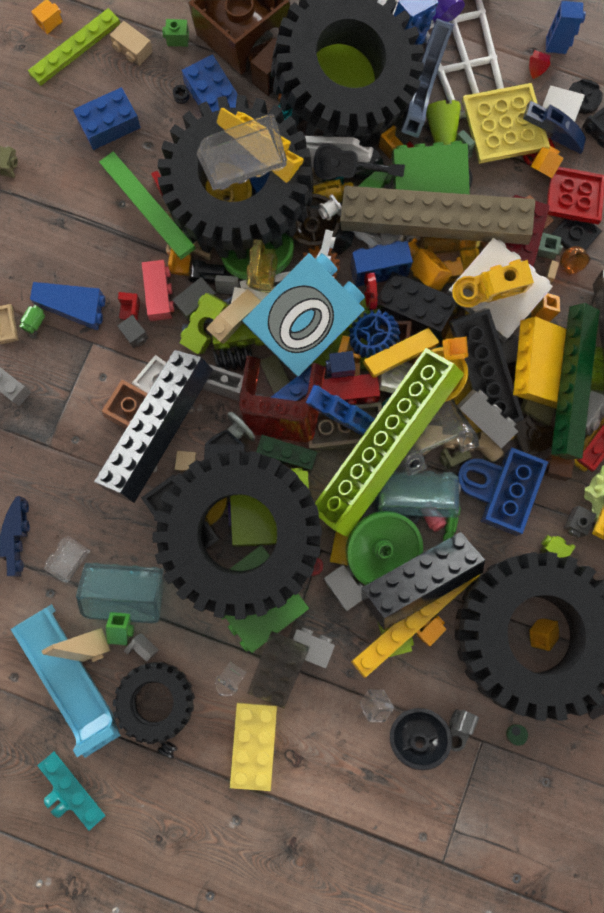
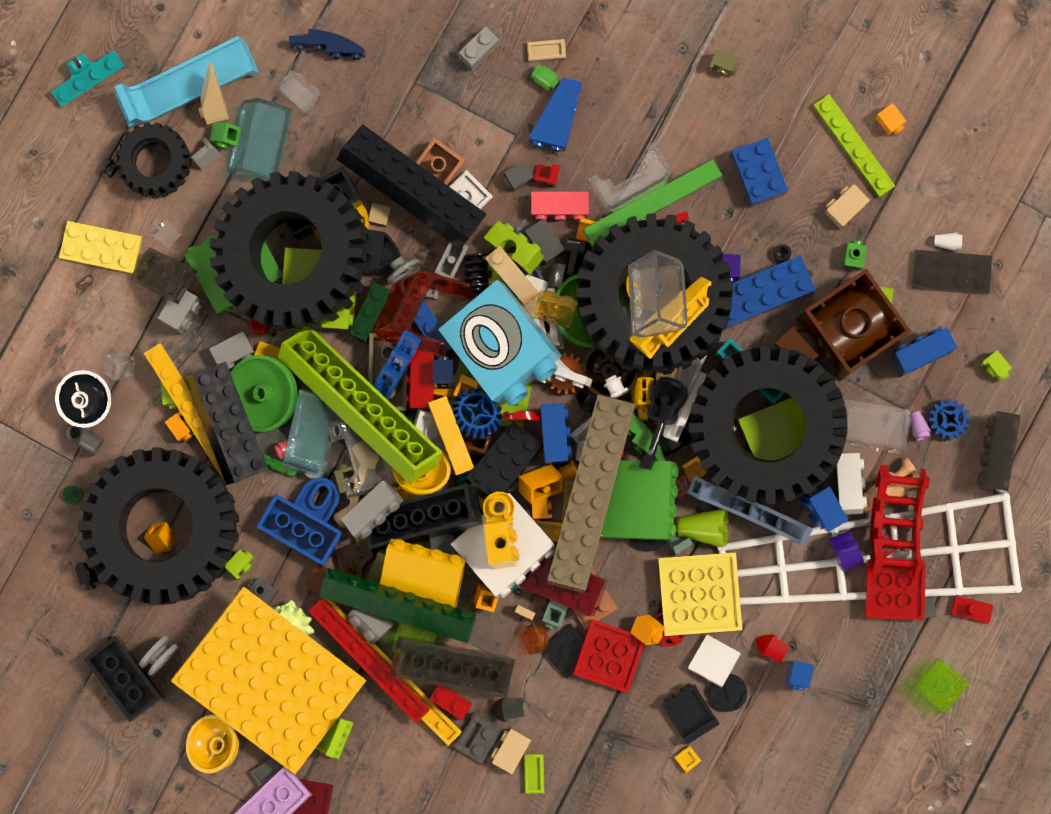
camera: 105 degrees right, 5 degrees up
light orange panel [443,336,468,360] -> none
dark blue slope [523,101,586,154] -> none
none -> clear windscreen [587,142,671,216]

